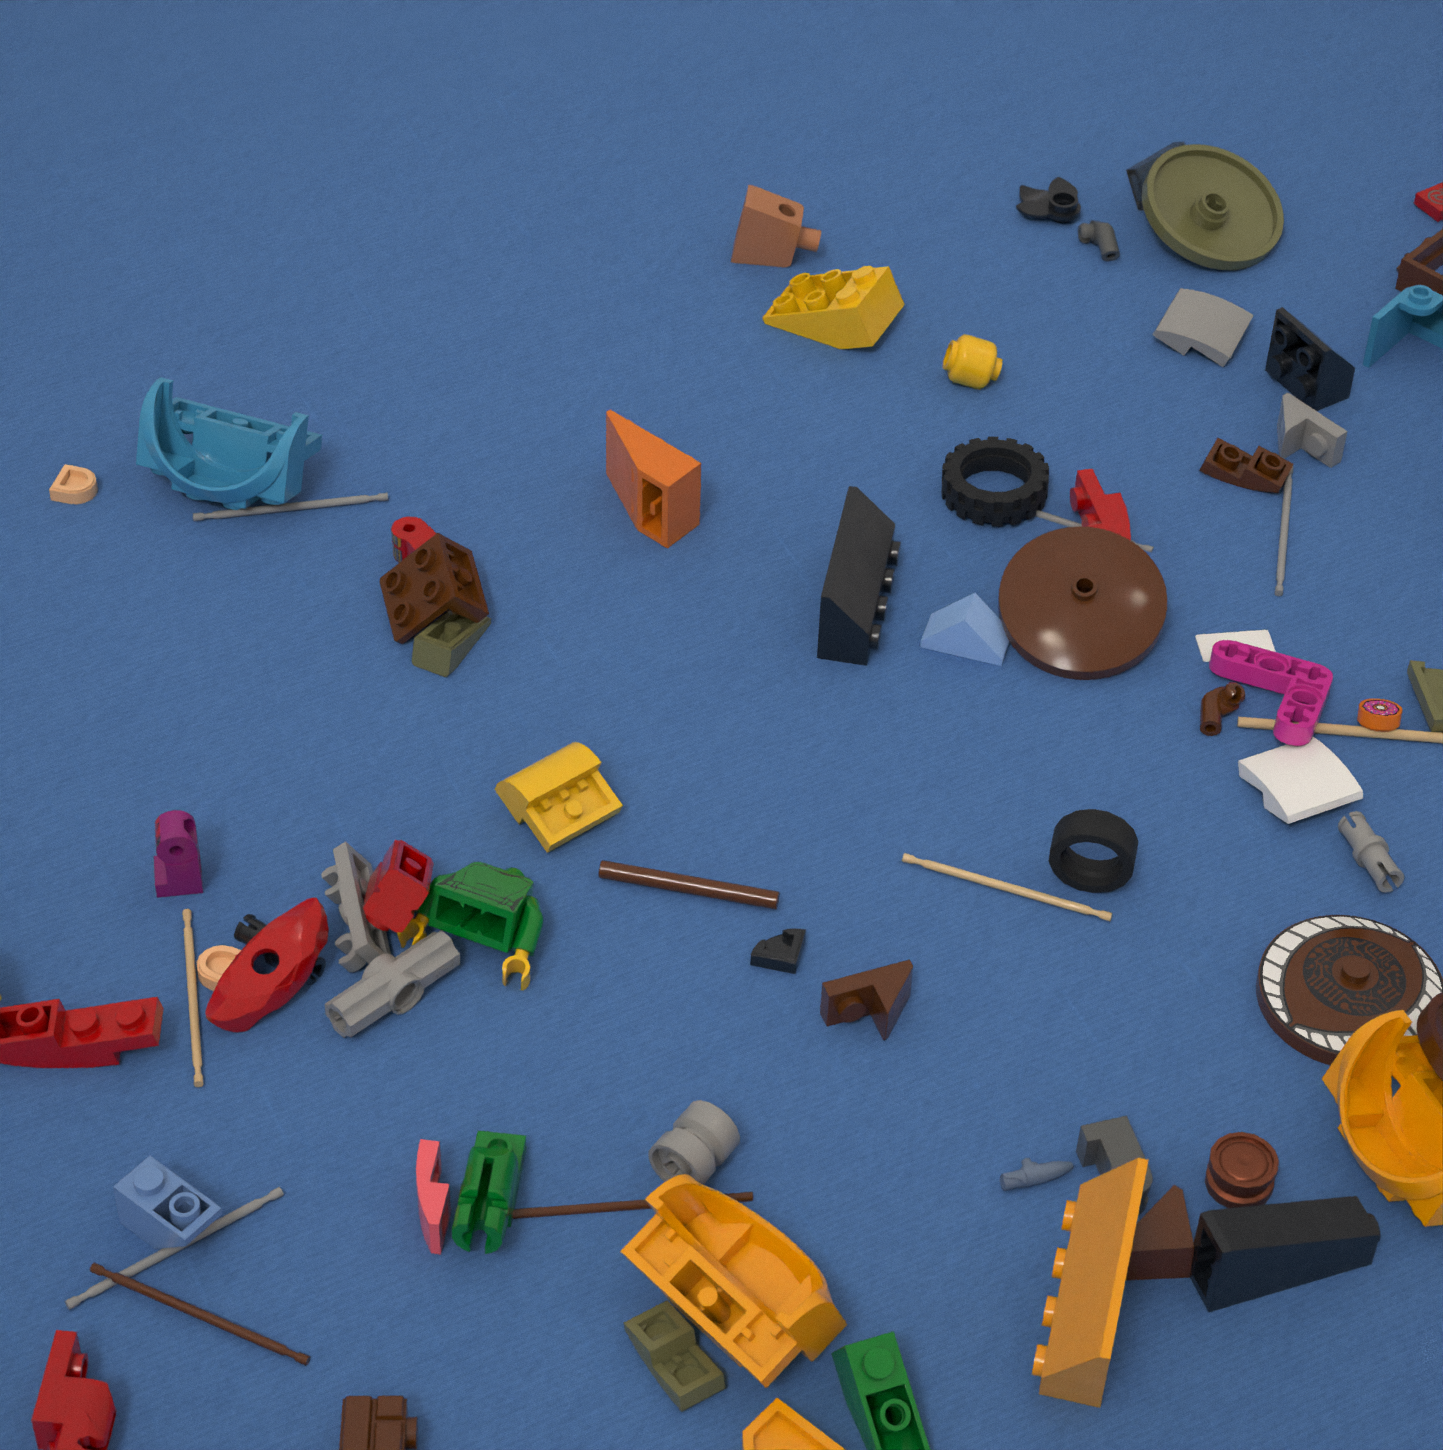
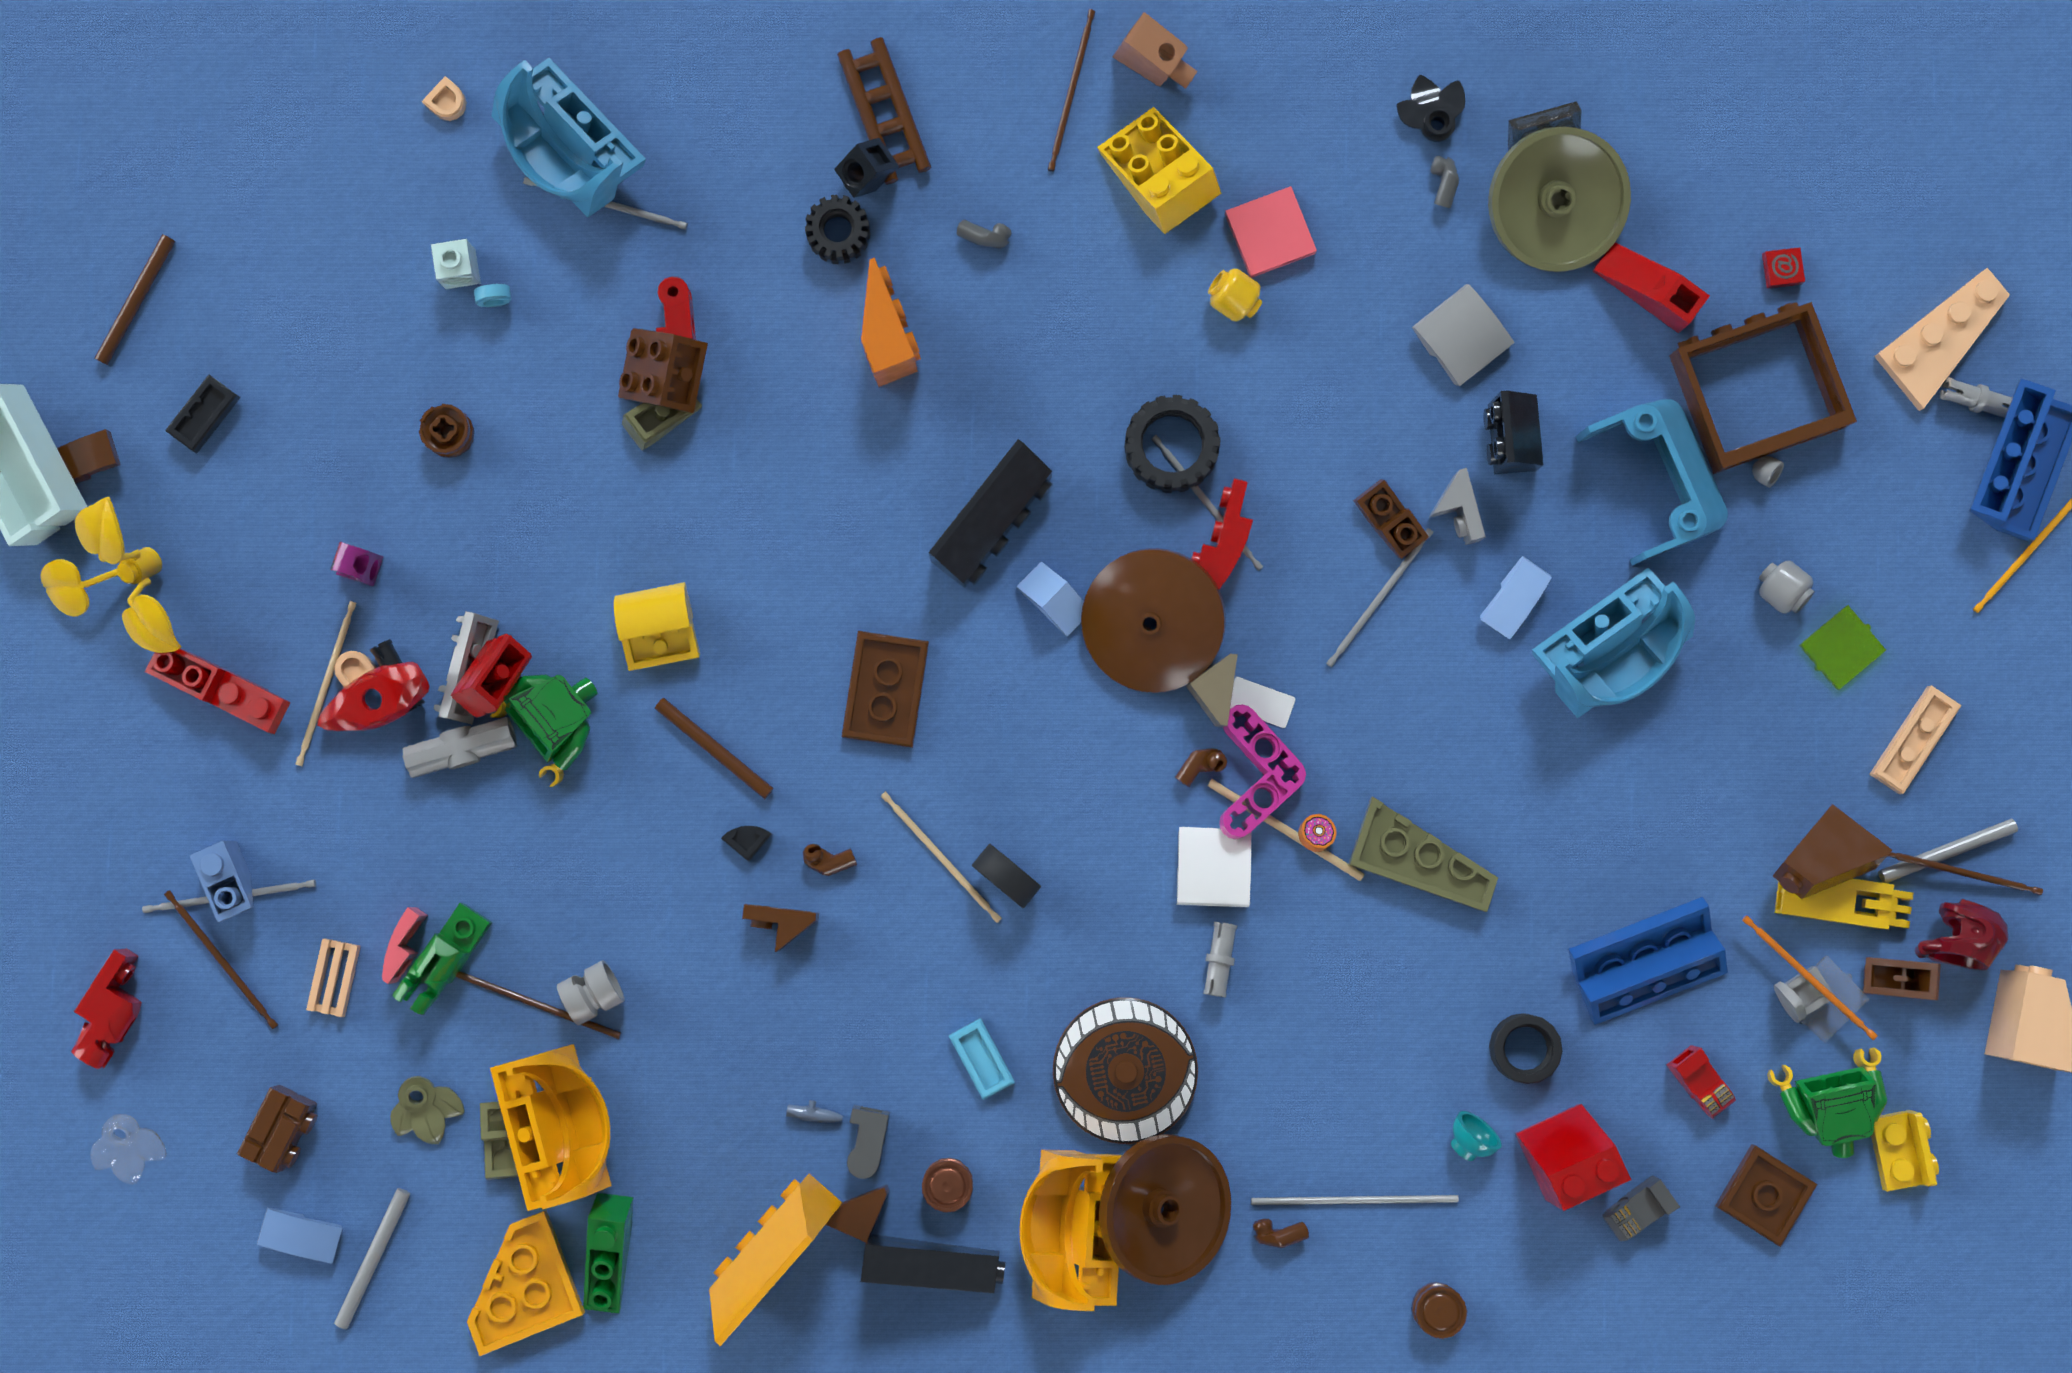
camera: 25 degrees right, 40 degrees up
none -> light nougat tile [306,938,361,1017]
none -> olive plate [390,1076,465,1145]
none -> reddish brown wheel [419,404,475,458]
none -> light aqua brick [431,239,481,289]
none -> medium azure tile [474,284,511,307]
none -> reddish brown arm [803,844,858,876]
none -> black tyre [805,195,870,264]
none -> black brick [834,138,899,198]
none -> reddish brown bar [837,37,932,185]
none -> reddish brown tile [842,631,929,748]
none -> medium azure tile [949,1018,1015,1100]
none -> dark grey arm [957,219,1012,249]
none -> reddish brown piece [1047,9,1096,171]
none -> dark tan slope [1186,653,1238,728]
none -> coral tile [1225,186,1317,278]
none -> light blue slope [1480,556,1552,639]
none -> red slope [1593,242,1710,333]

